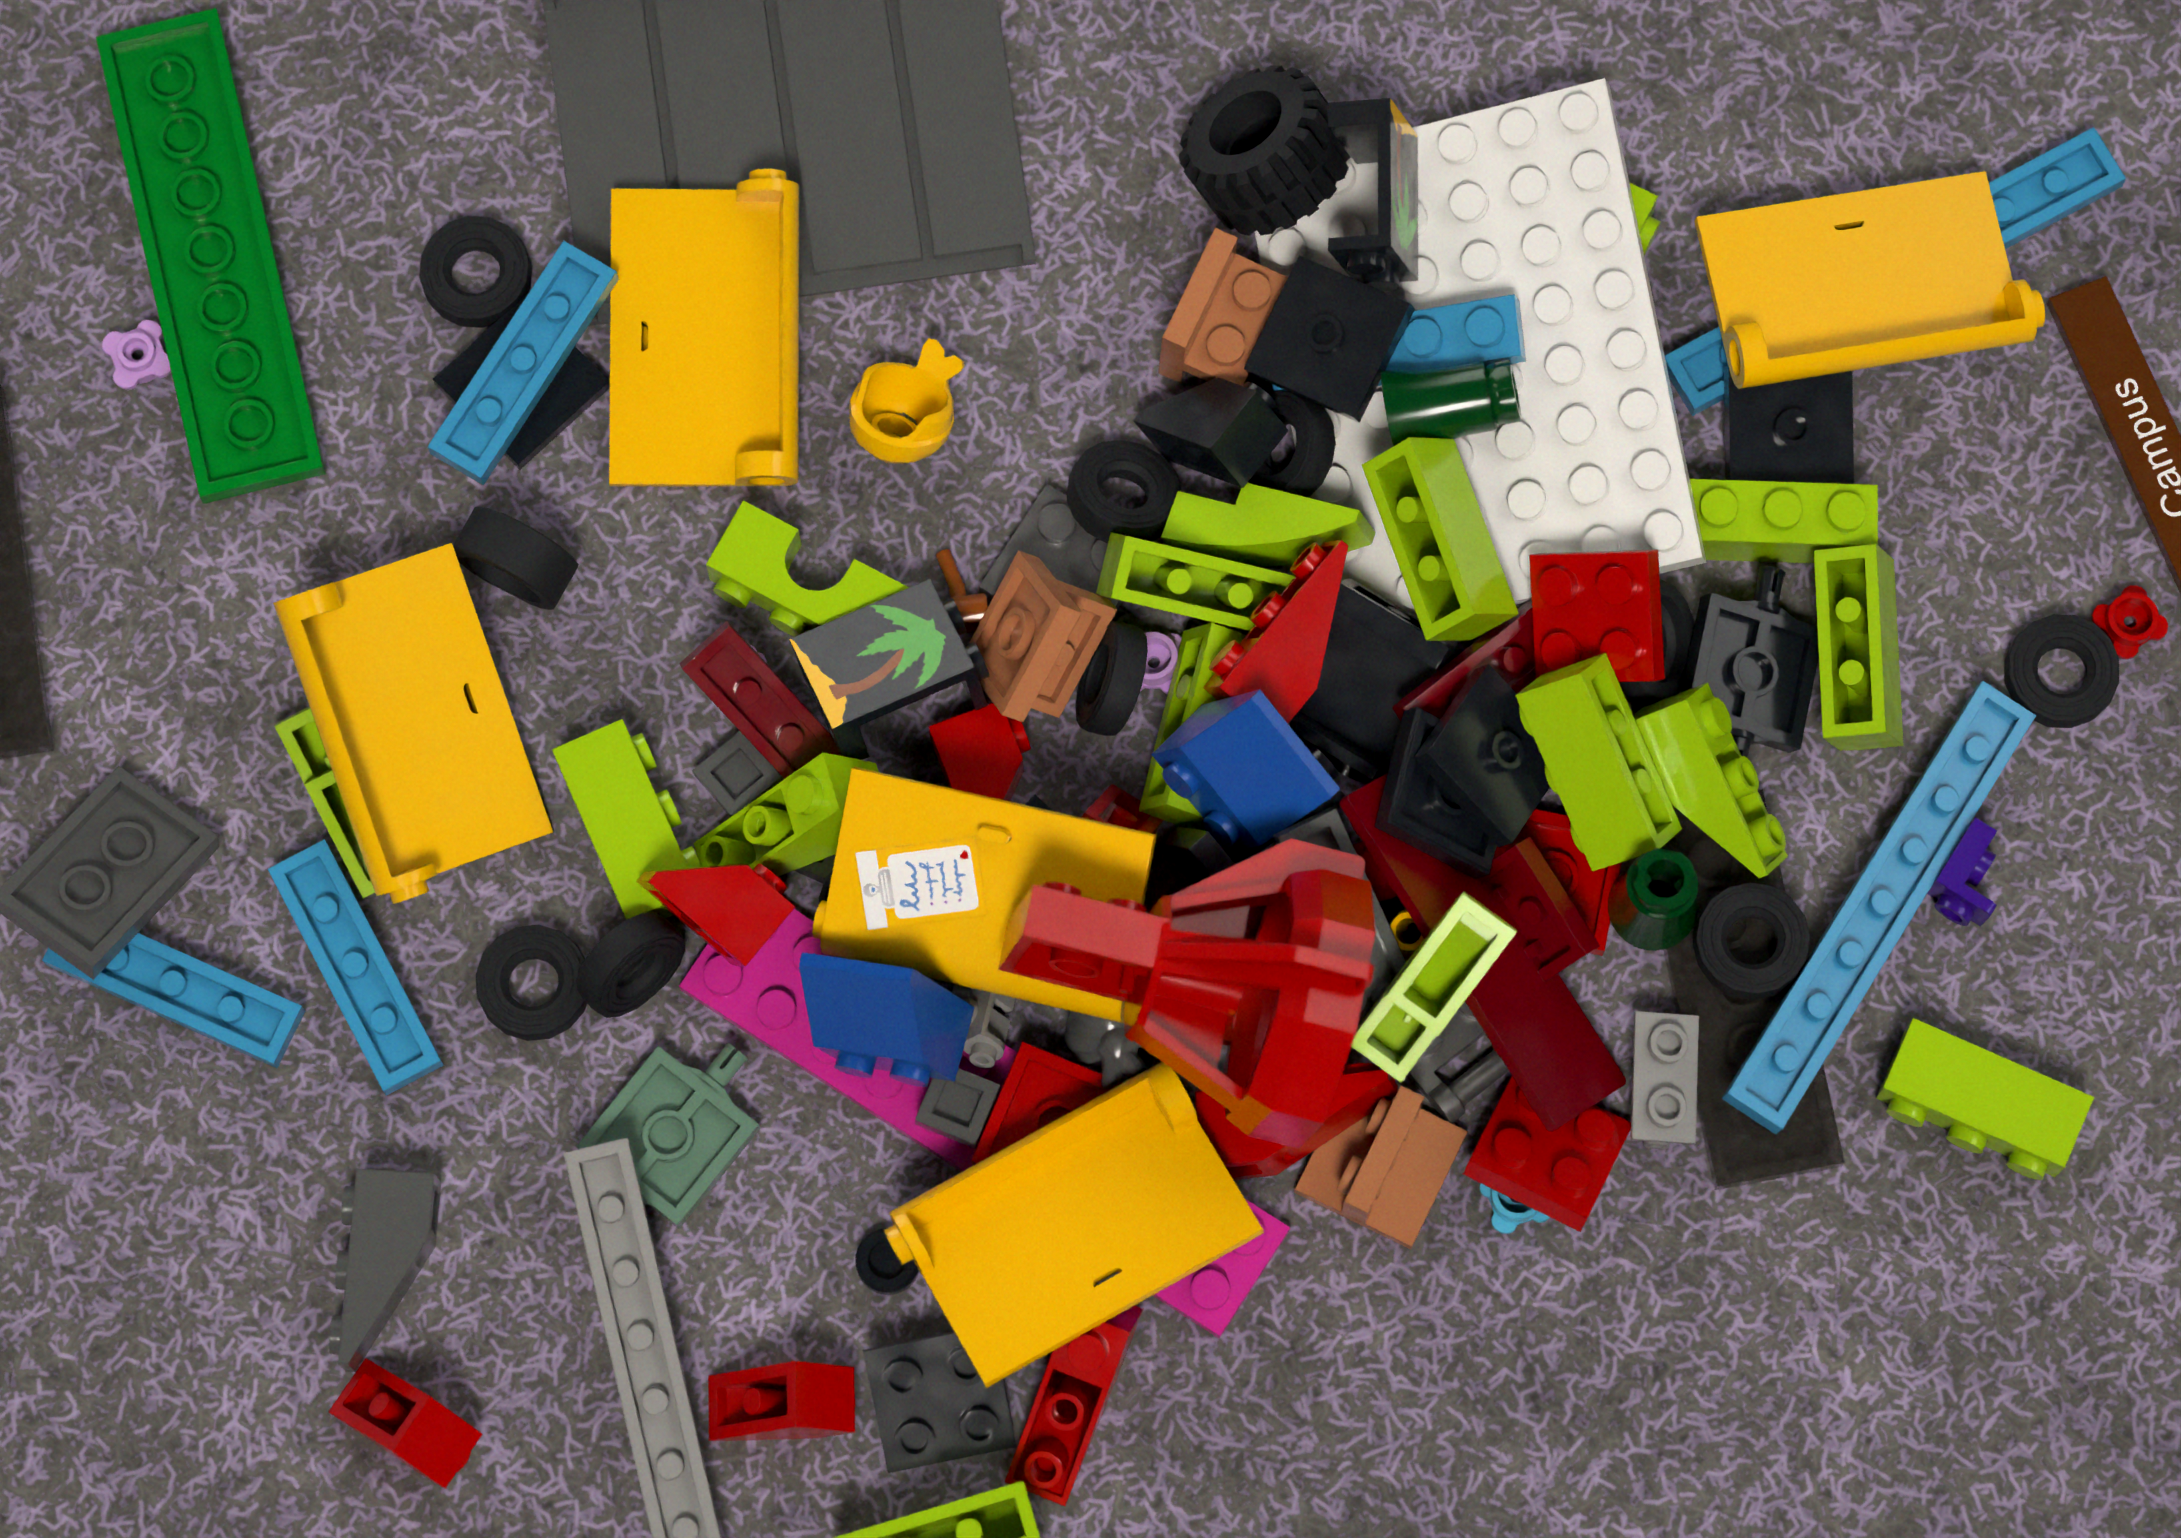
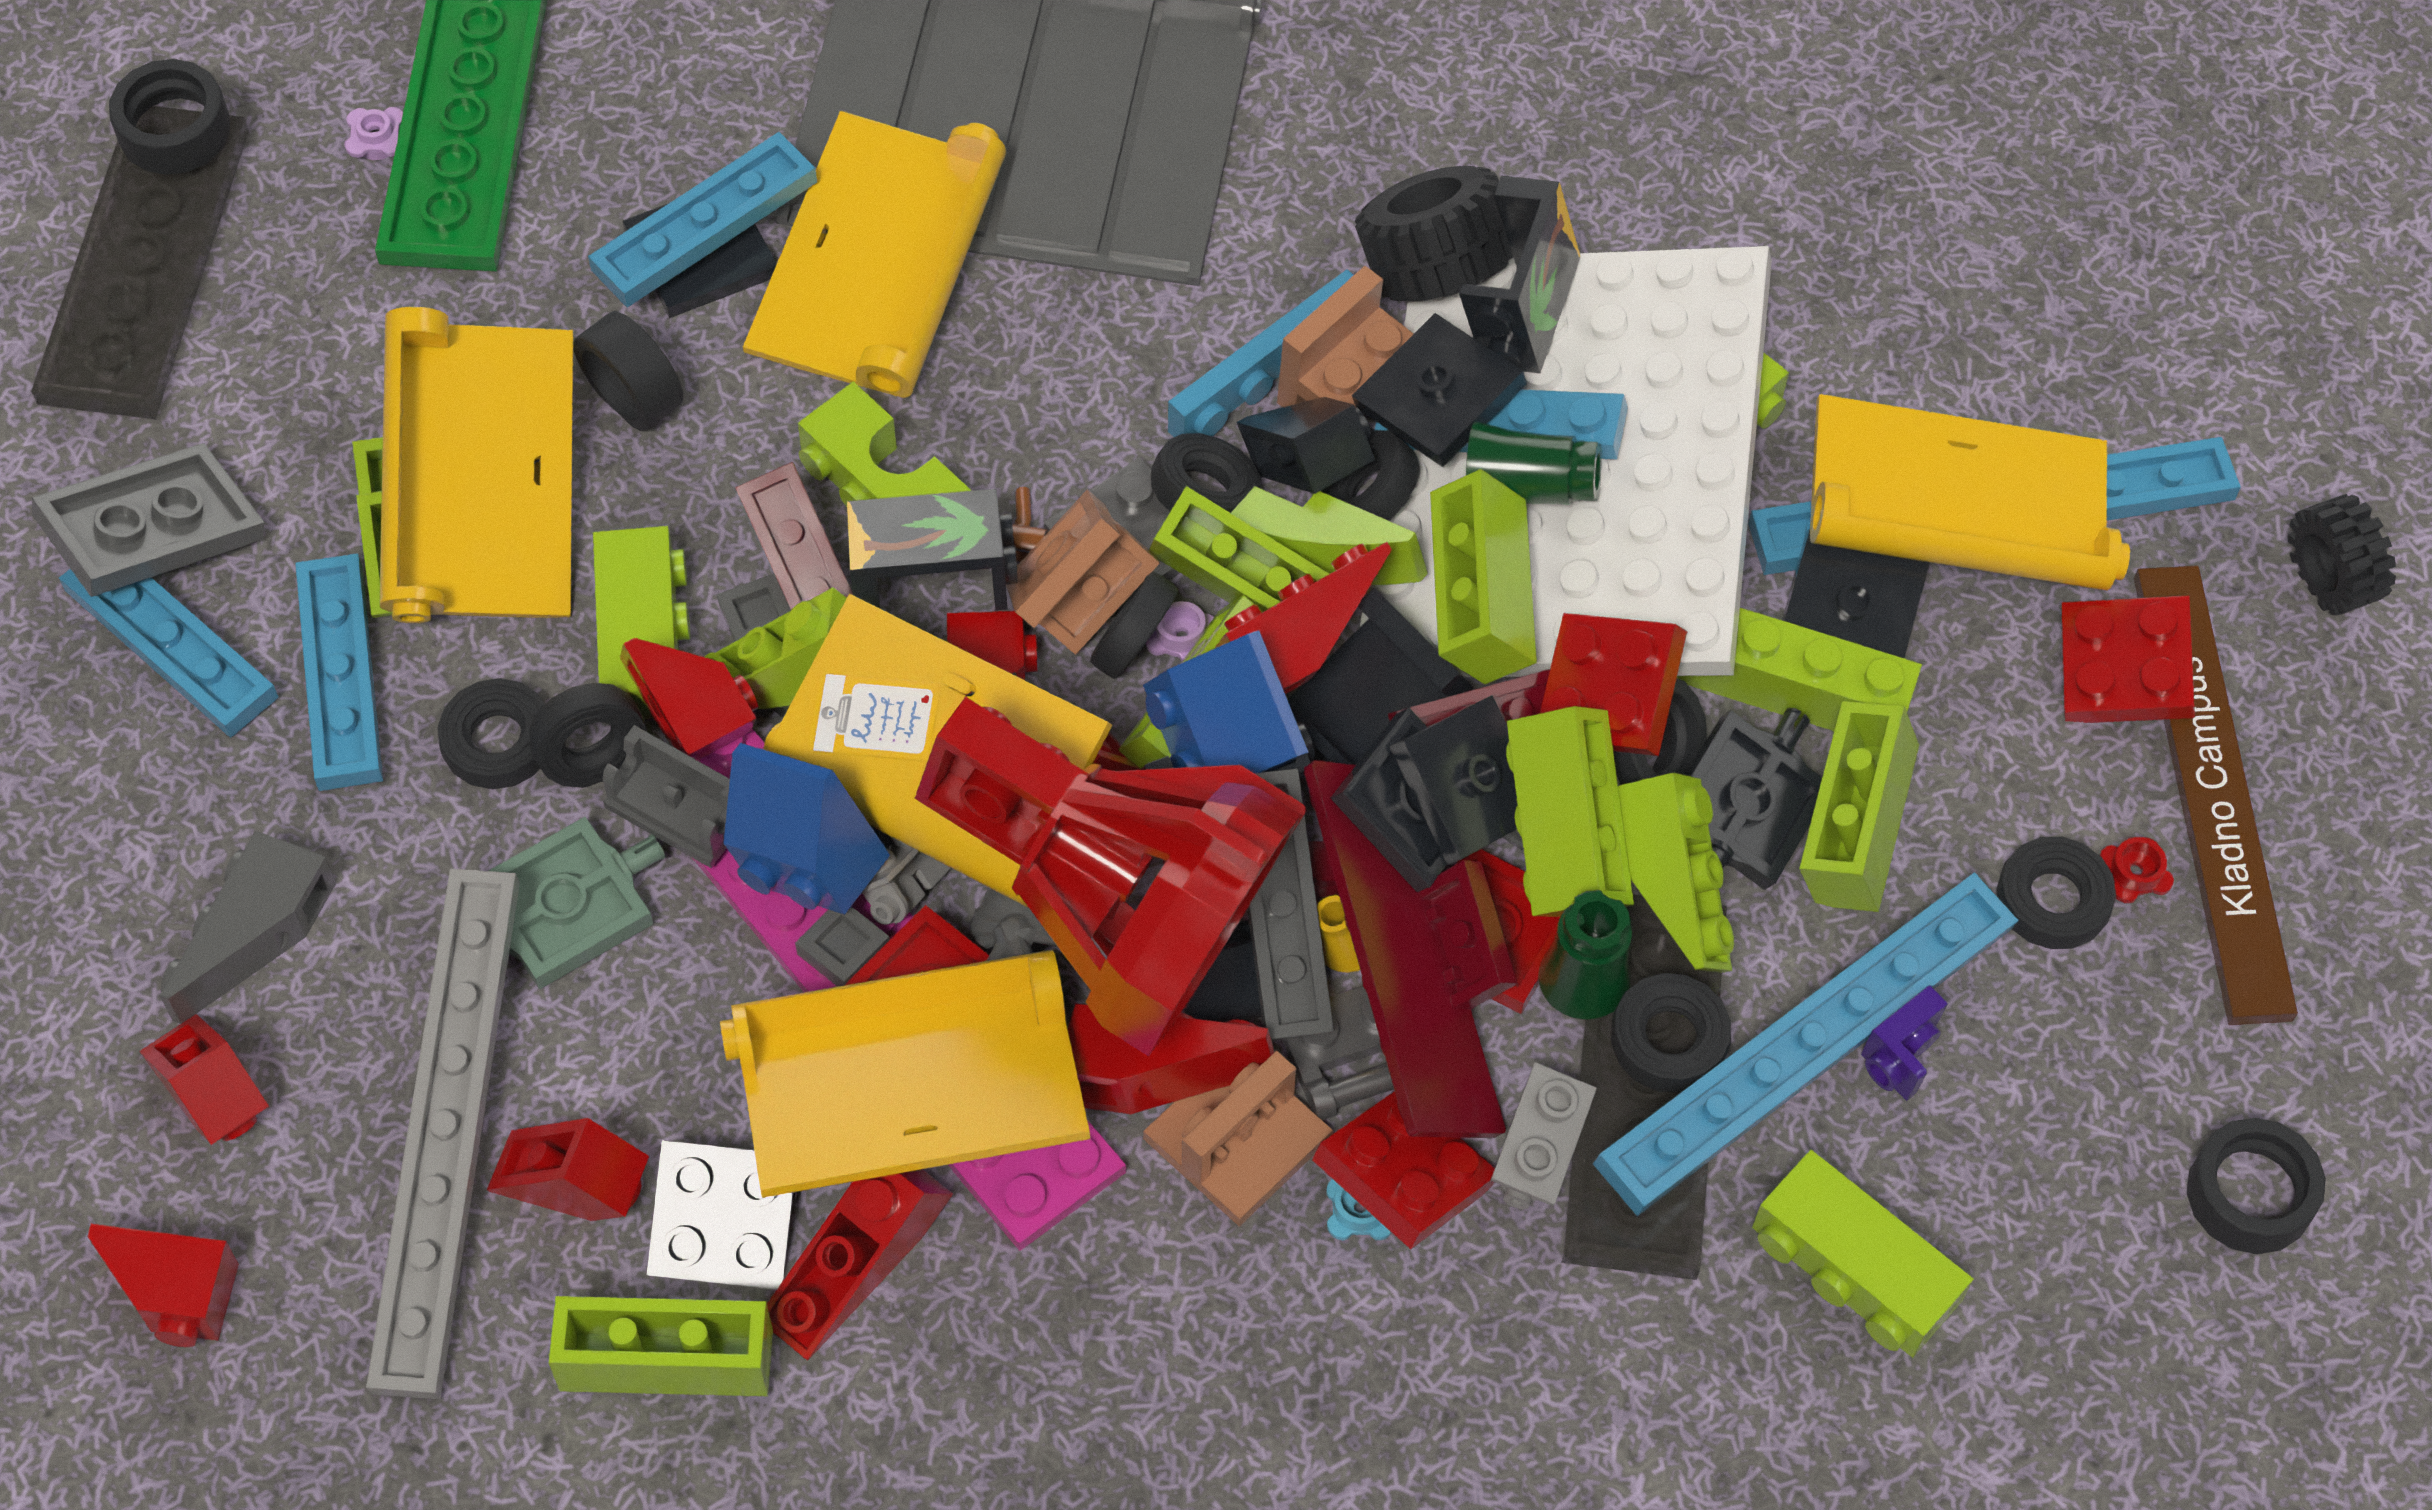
camera: 15 degrees right, 15 degrees down
black tyre [419,216,532,328] -> none
yellow hat [849,338,965,464] -> none
black tile [855,1228,920,1295] -> none
lime slope [1352,891,1517,1083] -> none
none -> dark grey hinge [603,725,730,868]
none -> dark azure plate [1168,269,1353,437]
none -> red plate [2062,596,2195,723]

